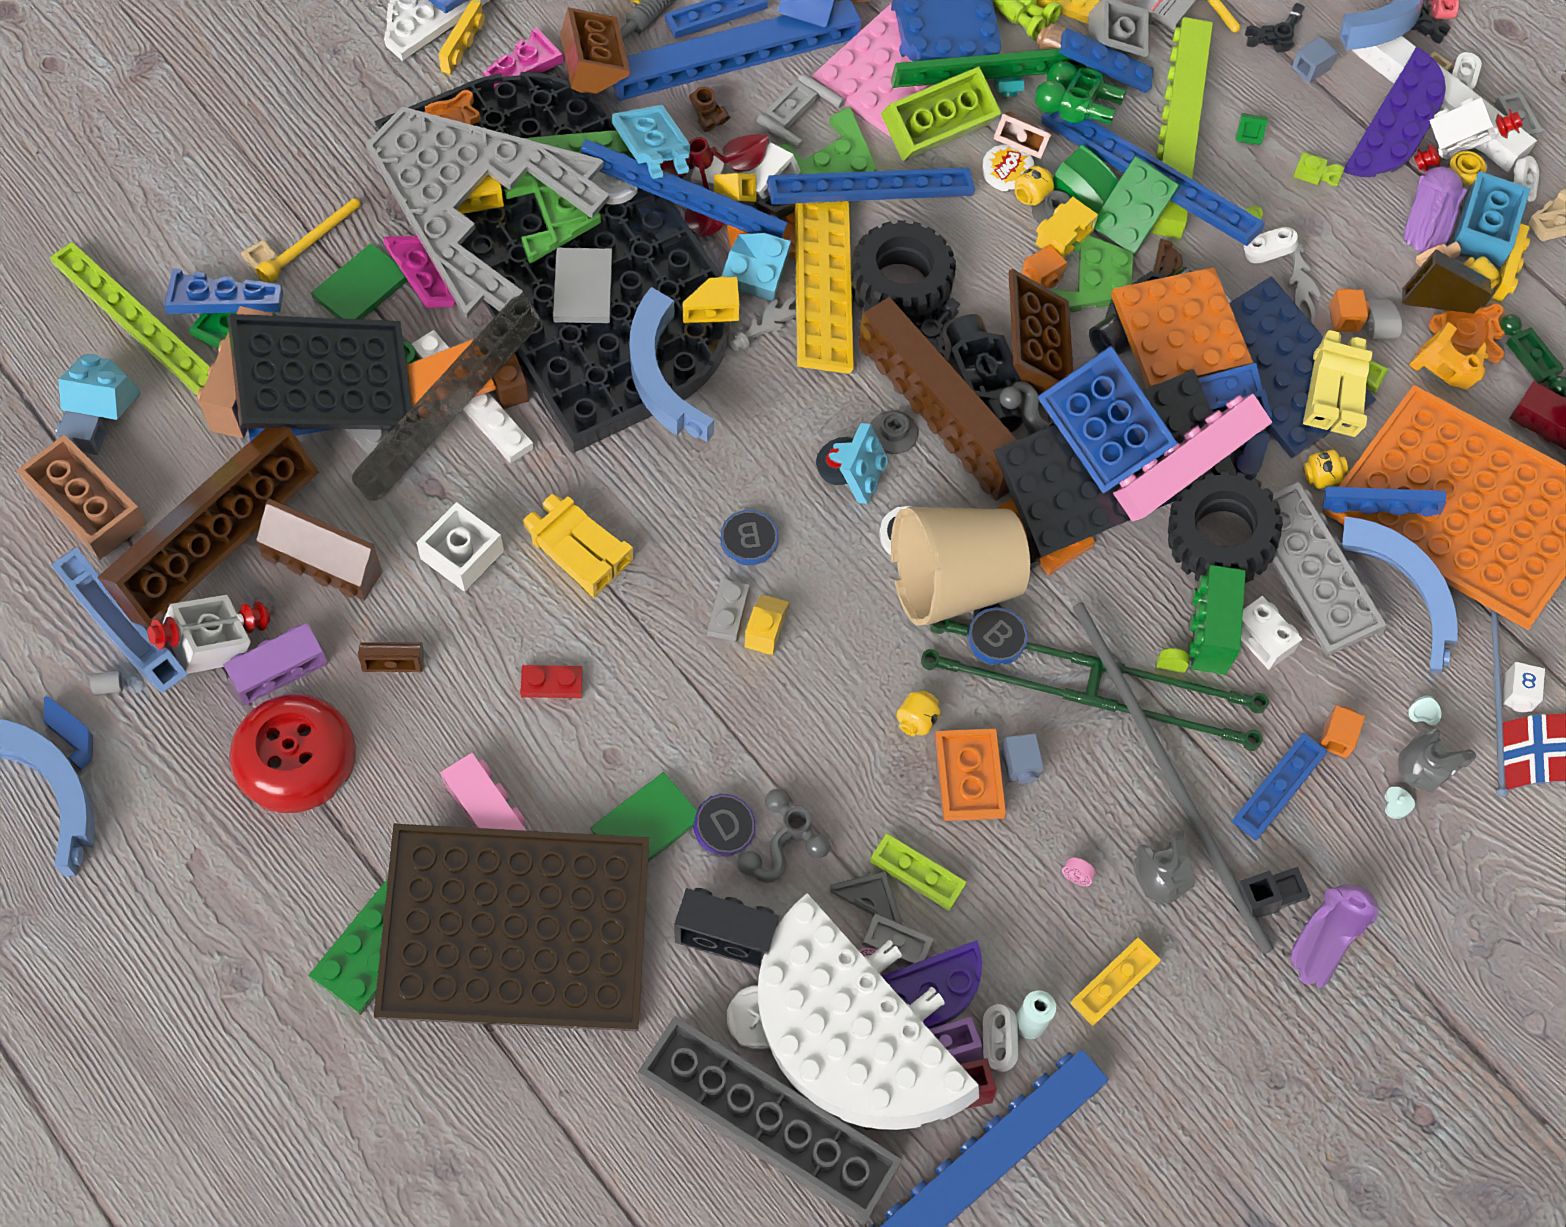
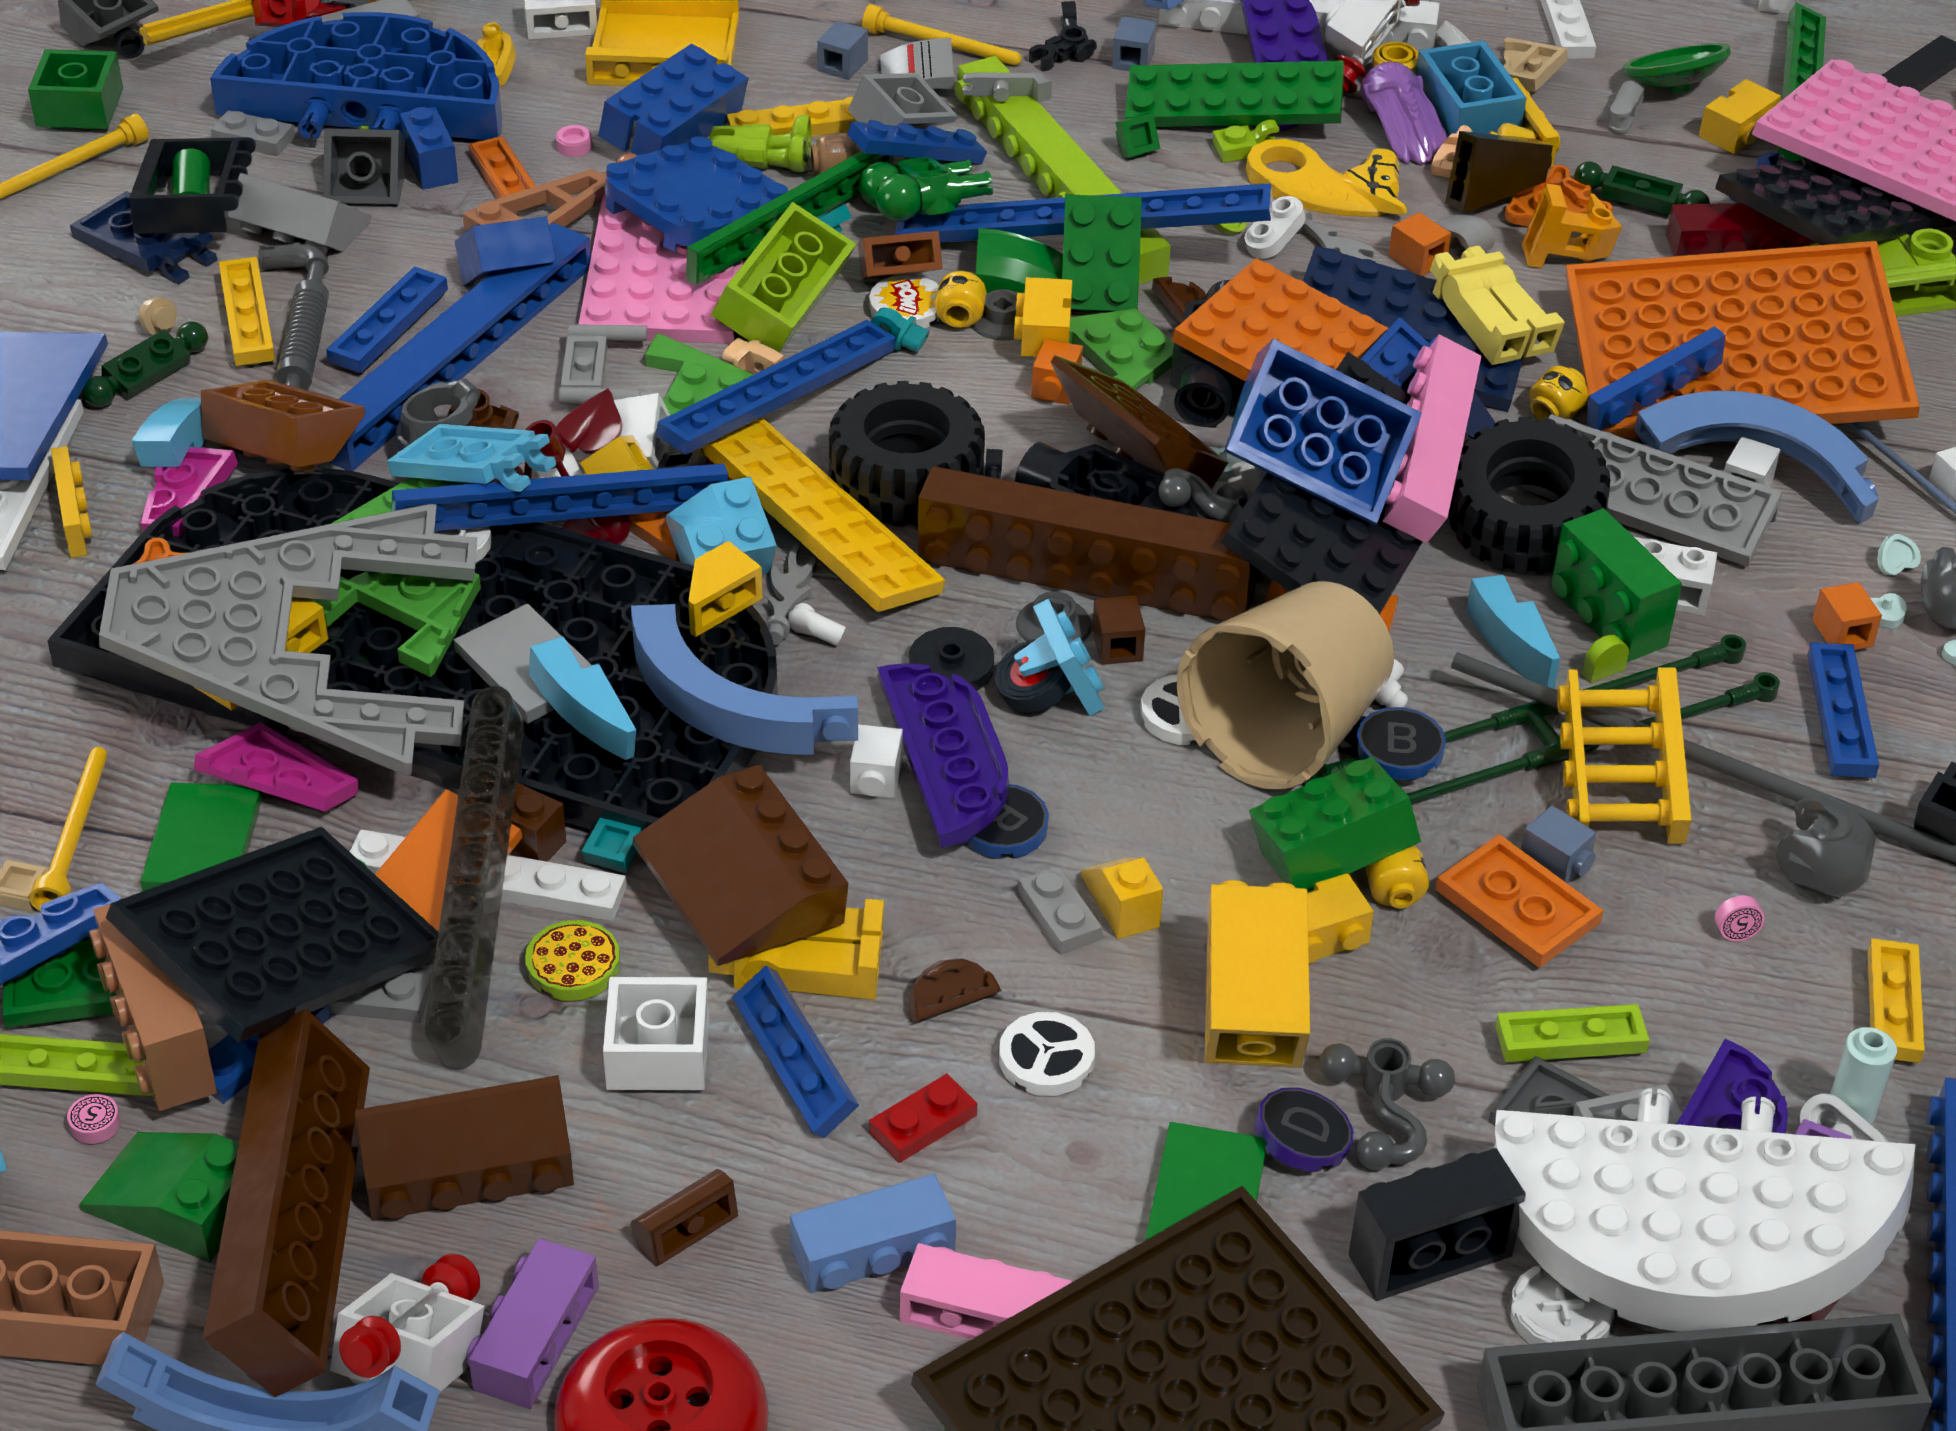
camera: 35 degrees left, 20 degrees down
none -> bright pink tile [67,1094,121,1144]
none -> green slope [79,1132,239,1263]
none -> medium azure slope [132,398,205,467]
none -> dark grey helmet [395,379,480,452]
none -> tile [525,920,620,1001]
none -> medium azure slope [529,636,636,760]
none -> teal plate [581,818,642,873]
none -> reddish brown slope [632,764,849,966]
none -> light nougat piece [722,338,784,374]
none -> blue plate [732,965,859,1138]
none -> white arm [788,603,846,646]
none -> medium blue brick [790,1174,956,1293]
none -> white brick [850,724,903,798]
none -> teal piece [870,307,930,353]
none -> dark purple plate [877,664,1009,848]
none -> black plate [909,627,994,691]
none -> reddish brown plate [909,958,1002,1022]
none -> light grey piece [963,72,1052,102]
none -> white tile [999,1012,1095,1096]
none -> reddish brown brick [1092,595,1145,665]
none -> green plate [1125,61,1344,127]
none -> yellow slope [1204,880,1310,1068]
none -> yellow animal [1246,139,1408,217]
none -> green brick [1249,756,1421,892]
none -> yellow brick [1307,873,1374,963]
none -> white arm [1375,659,1408,708]
none -> medium azure slope [1466,575,1560,689]
none -> yellow fence [1557,668,1692,844]
none -> white brick [1724,436,1780,486]
none -> light aqua piece [1870,593,1907,629]

